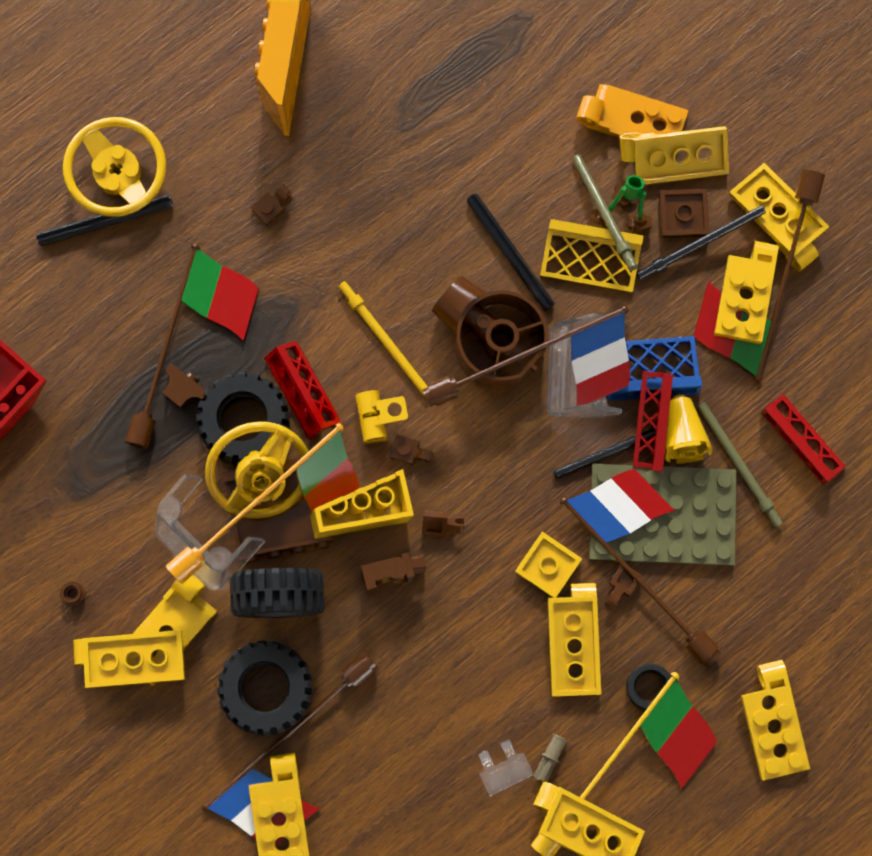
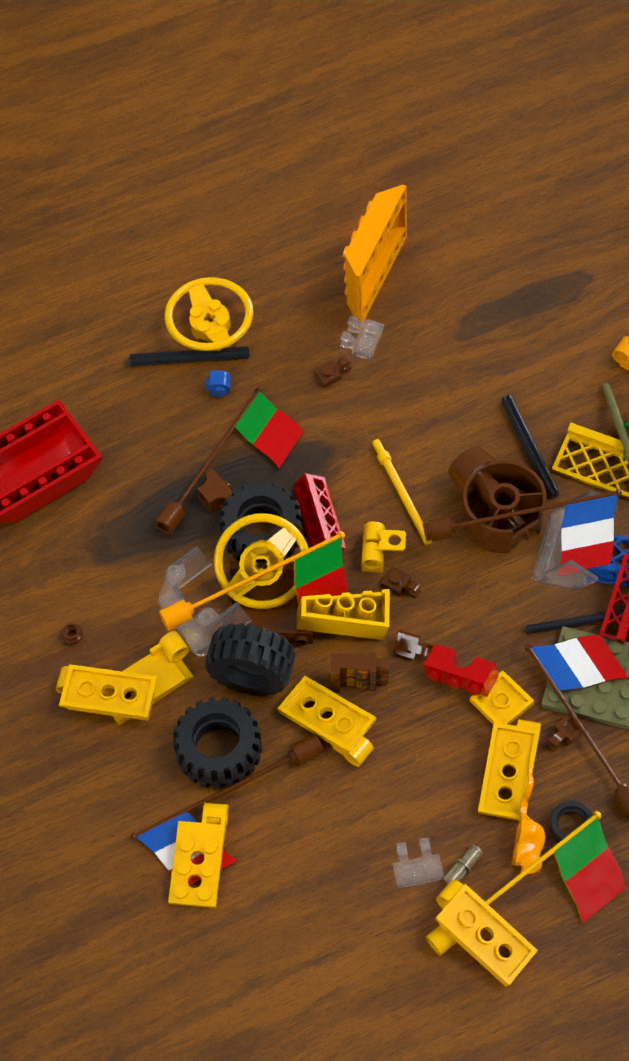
camera: 20 degrees right, 20 degrees down
none -> blue plate [206,371,231,397]
none -> yellow hinge [277,676,377,767]
none -> clear plate [340,316,385,360]
none -> red arch [423,644,499,697]
none -> light orange animal [512,767,545,874]

